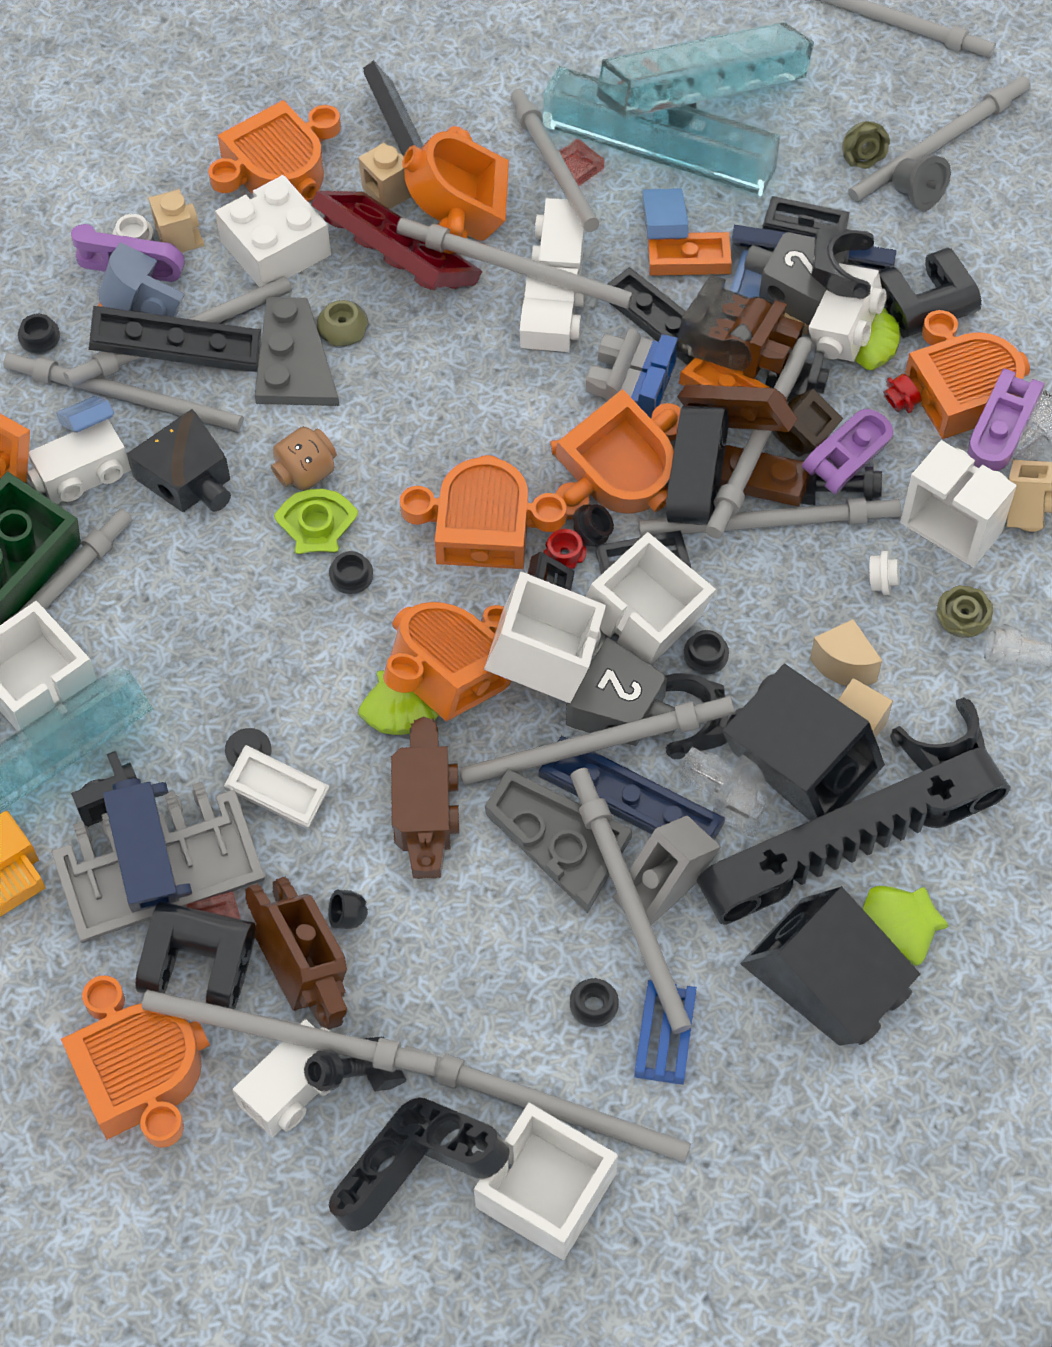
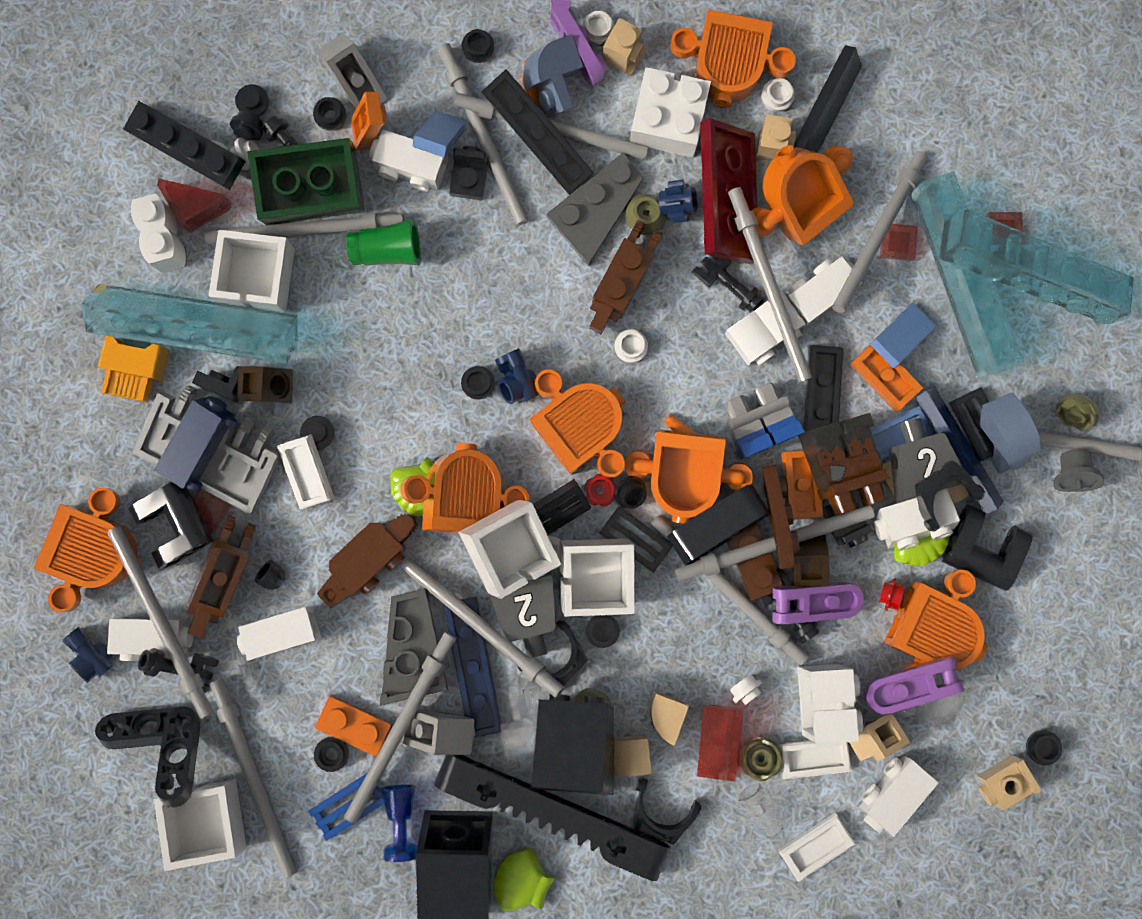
camera: 45 degrees right, 25 degrees up
black torso [127,409,231,512] -> none
medium nougat head [271,426,337,491] -> none
lime animal [274,489,358,554] -> none
none -> dark blue plate [62,627,113,683]
none -> dark brown brick [237,366,293,403]
none -> white brick [237,606,322,661]
none -> orange plate [314,695,393,757]
none -> green plant [346,218,421,266]
none -> clear blue piece [381,784,417,863]
none -> black bracket [449,146,488,201]
none -> dark blue plate [495,348,538,404]
none -> reddish brown hinge [589,221,663,335]
none -> white plate [614,329,648,363]
none -> dark blue gear [659,179,698,223]
none -> black hinge [692,256,764,313]
none -> clear red hinge [697,704,744,782]
none -> white plate [761,78,795,112]
none -> white tile [778,740,852,780]
none -> sand blue brick [980,392,1041,474]

